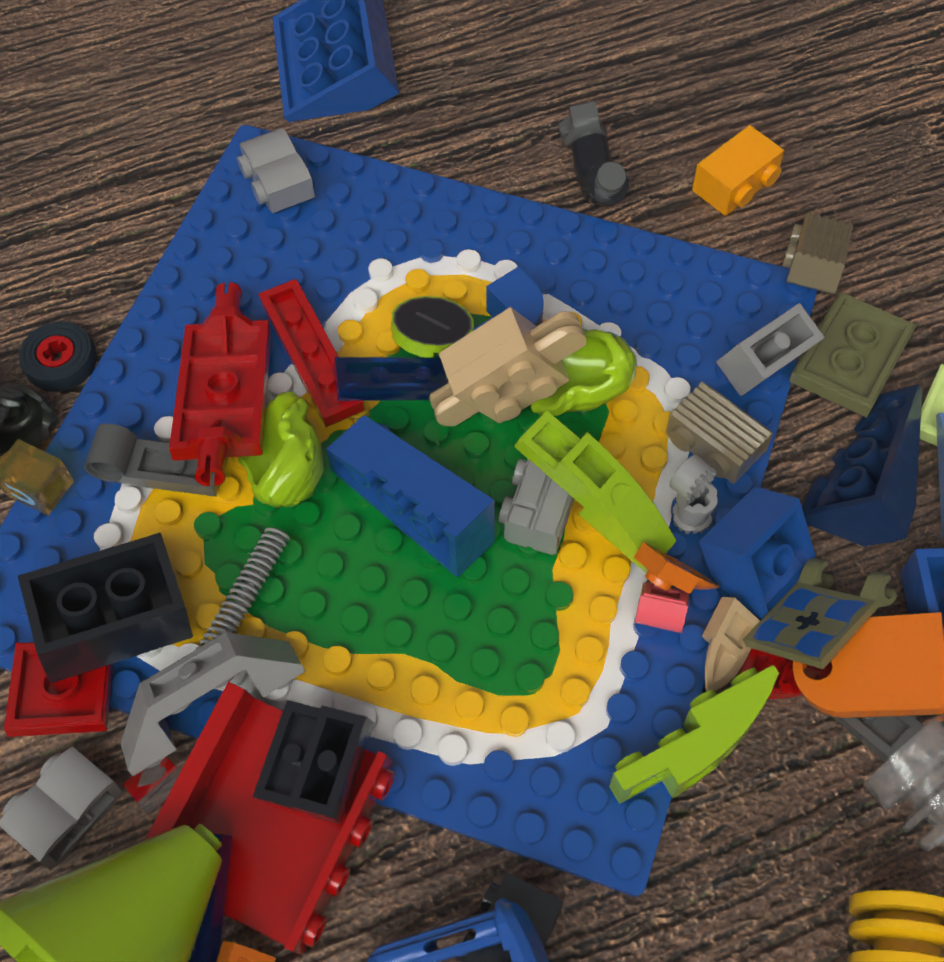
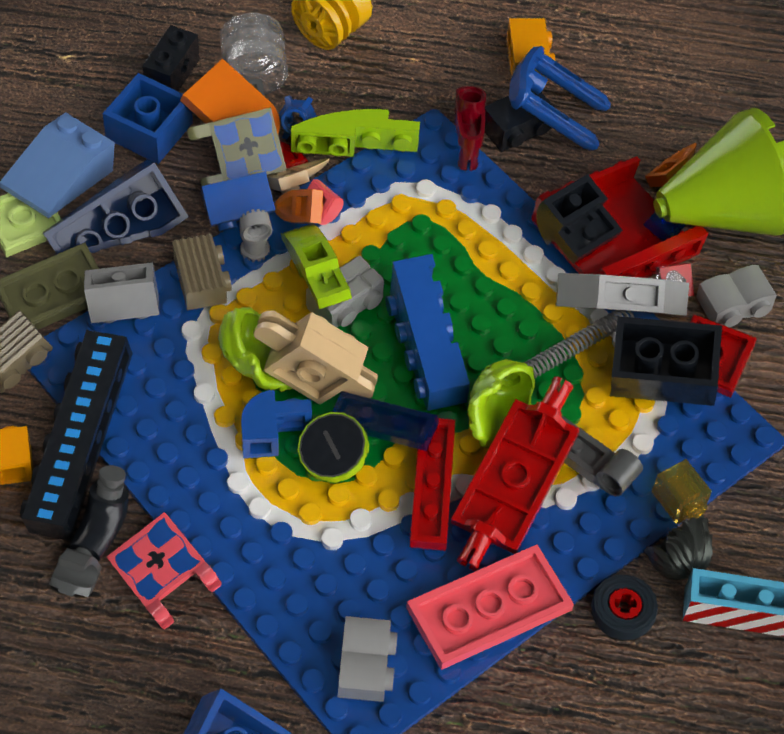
camera: 155 degrees left, 5 degrees down
none -> black brick [20,330,133,541]
none -> coral flag [106,512,222,629]
none -> blue rock [278,95,317,140]
none -> coral plate [406,544,574,670]
none -> dark red connector [455,86,486,171]

